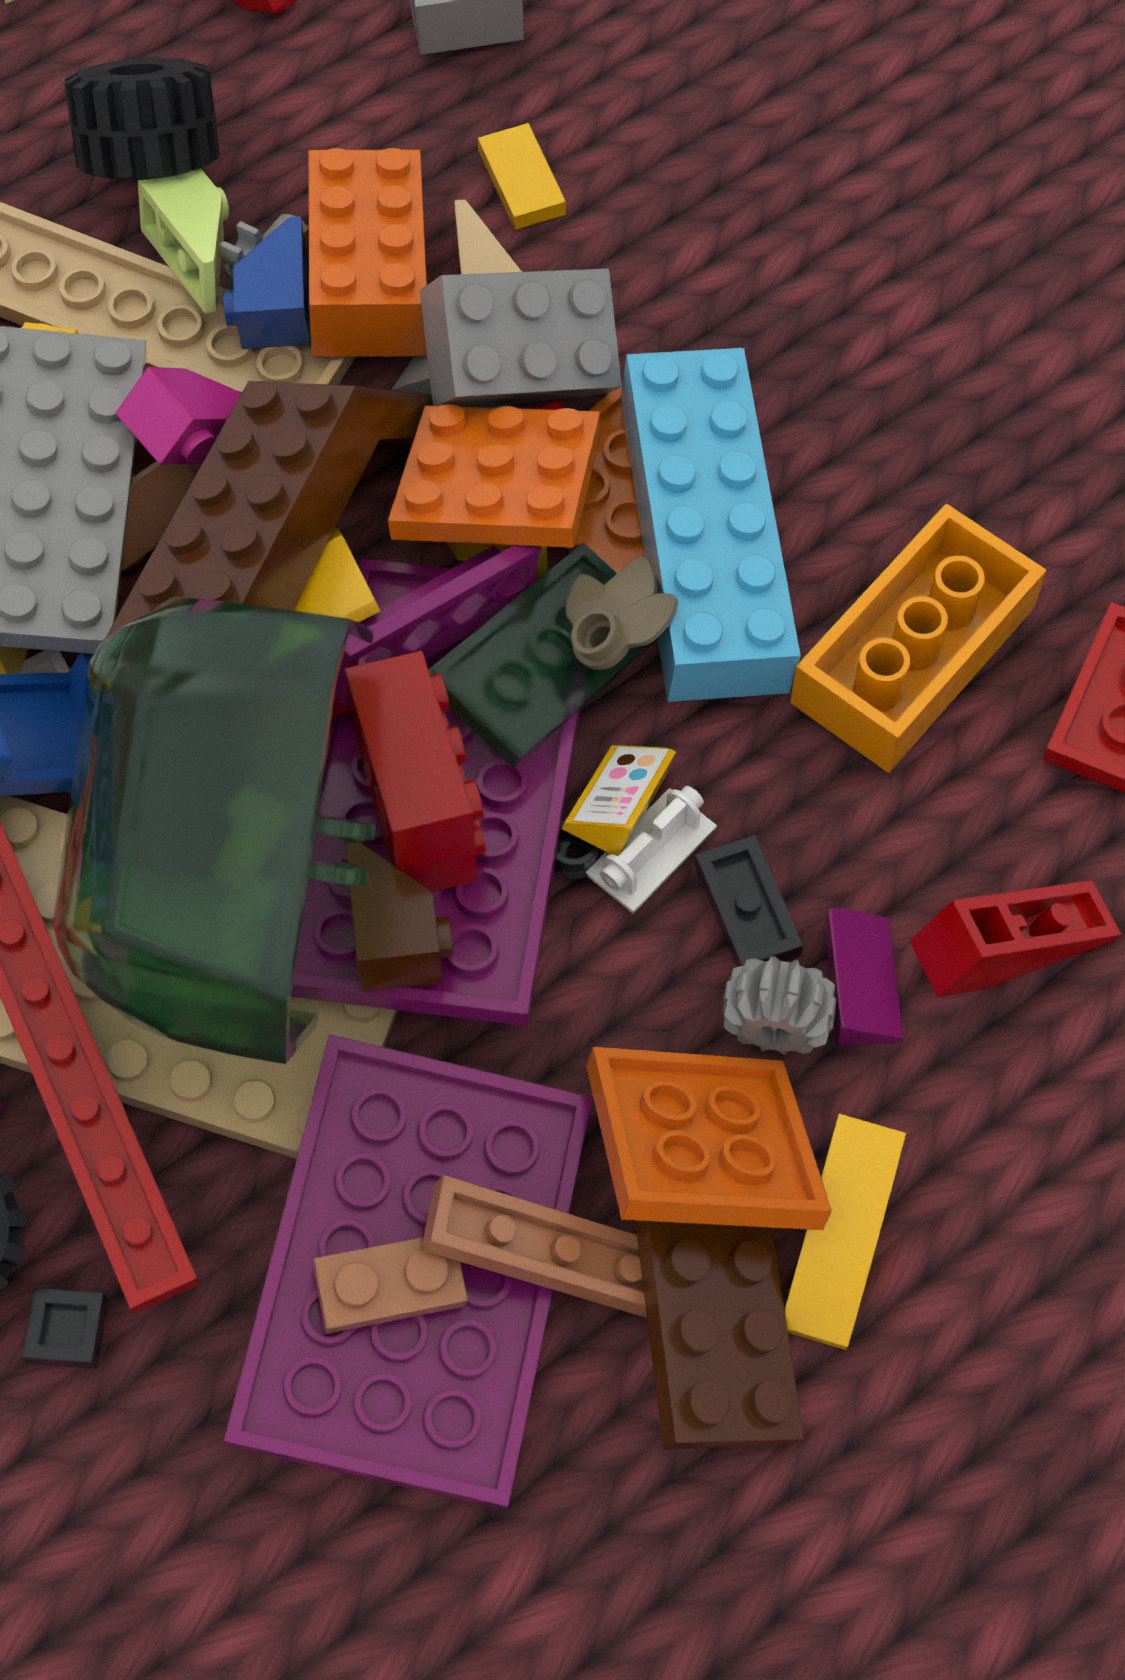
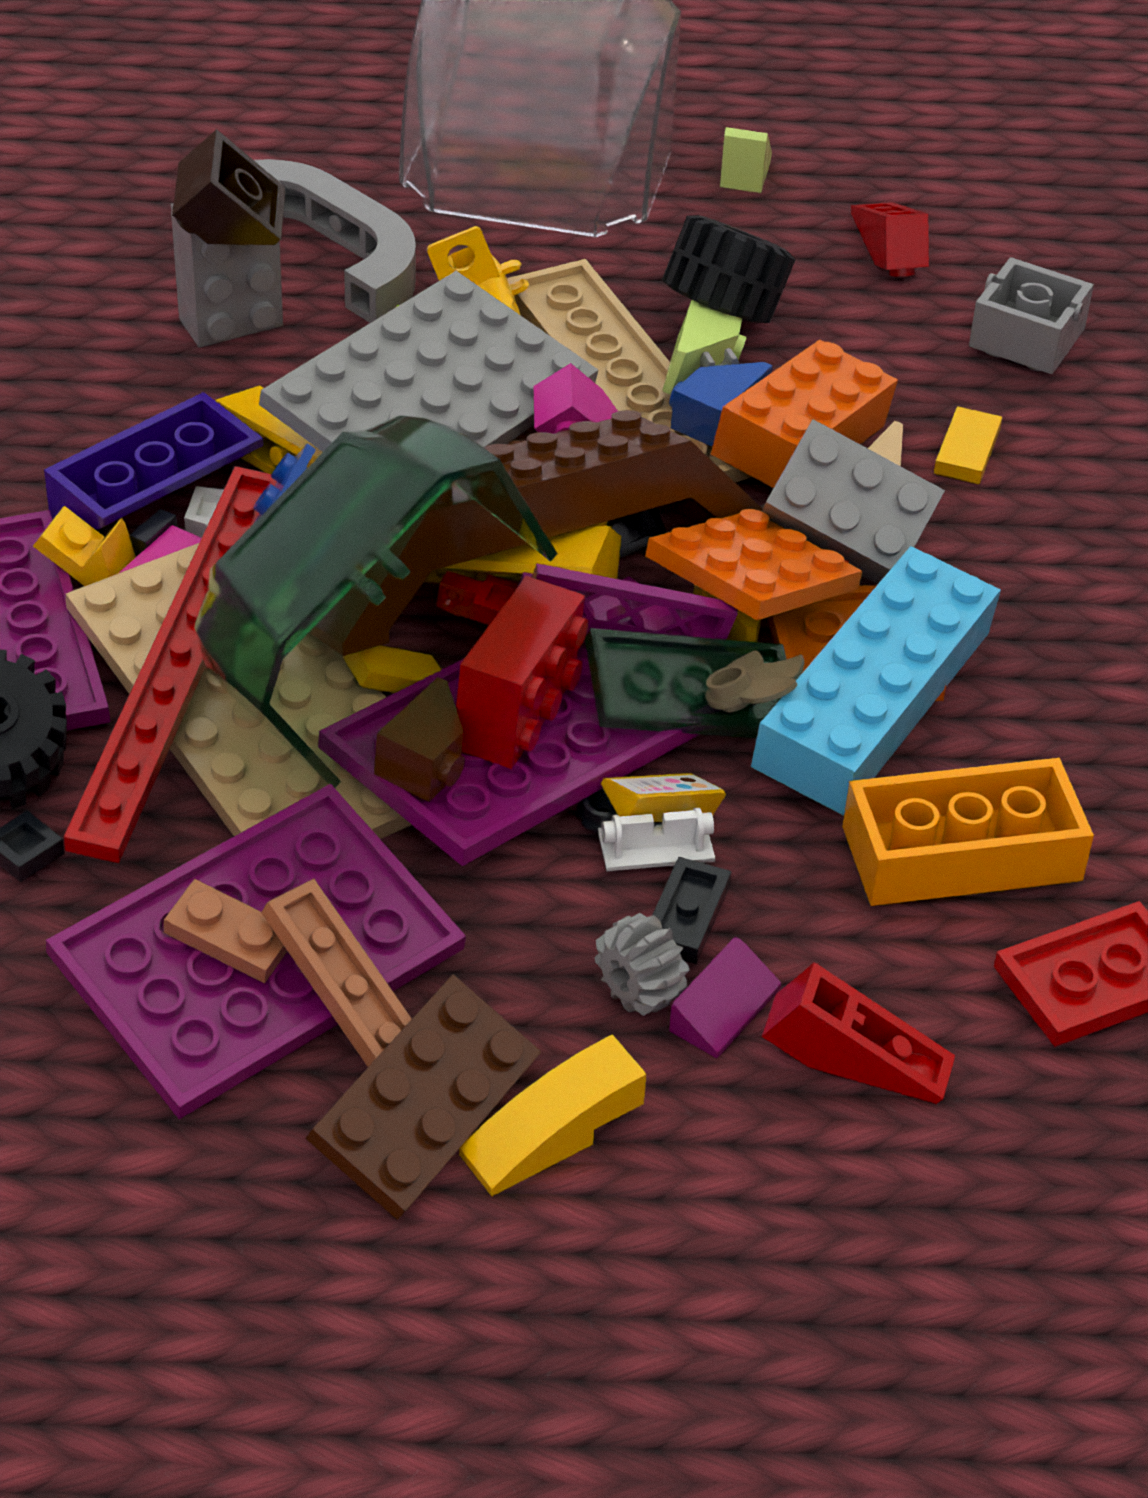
camera: 35 degrees right, 20 degrees down
orange plate [586,1047,832,1230] -> none

